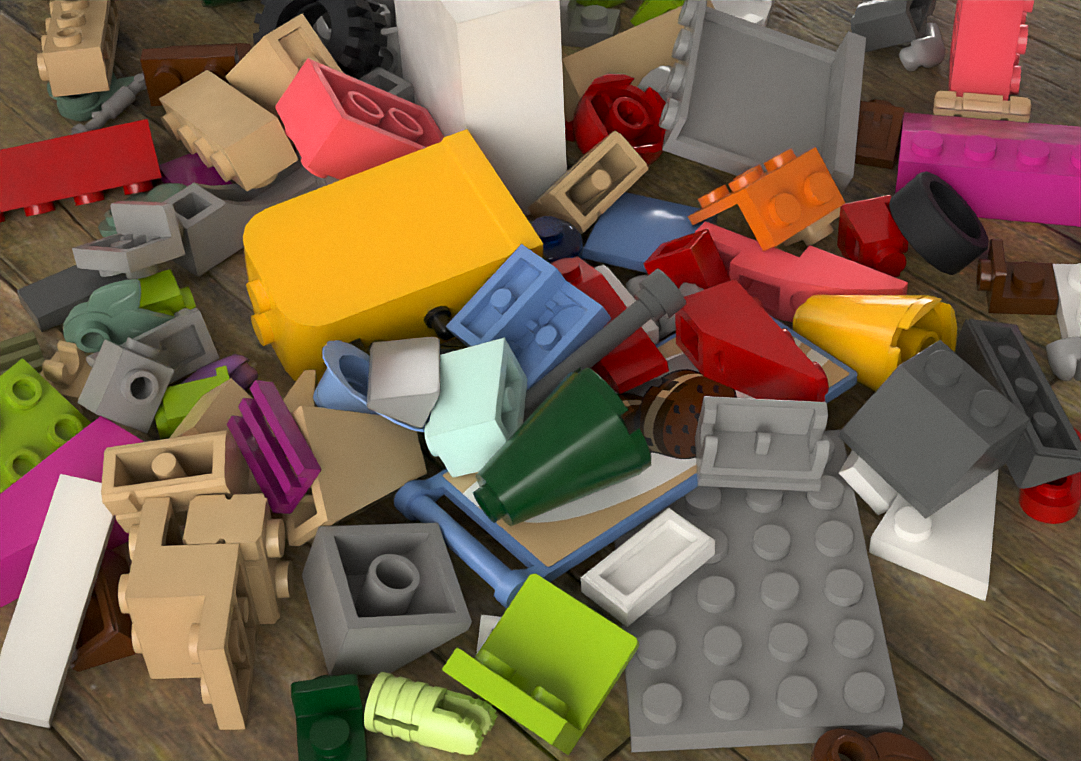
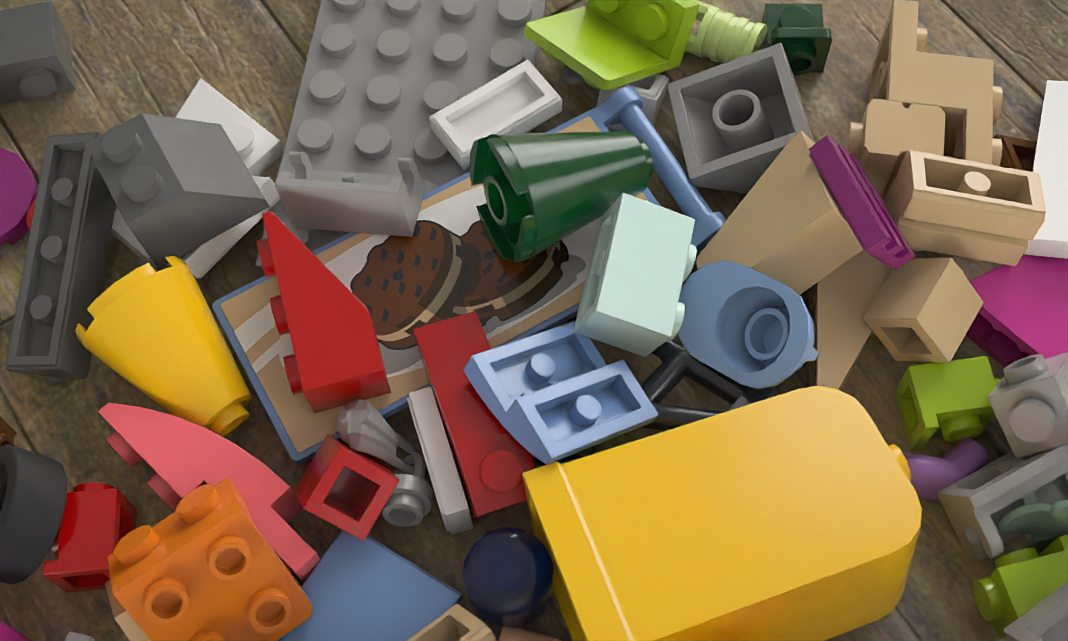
camera: 170 degrees left, 20 degrees up
light grey slope [367,337,440,428] -> none
dark grey piece [523,269,687,423] -> none

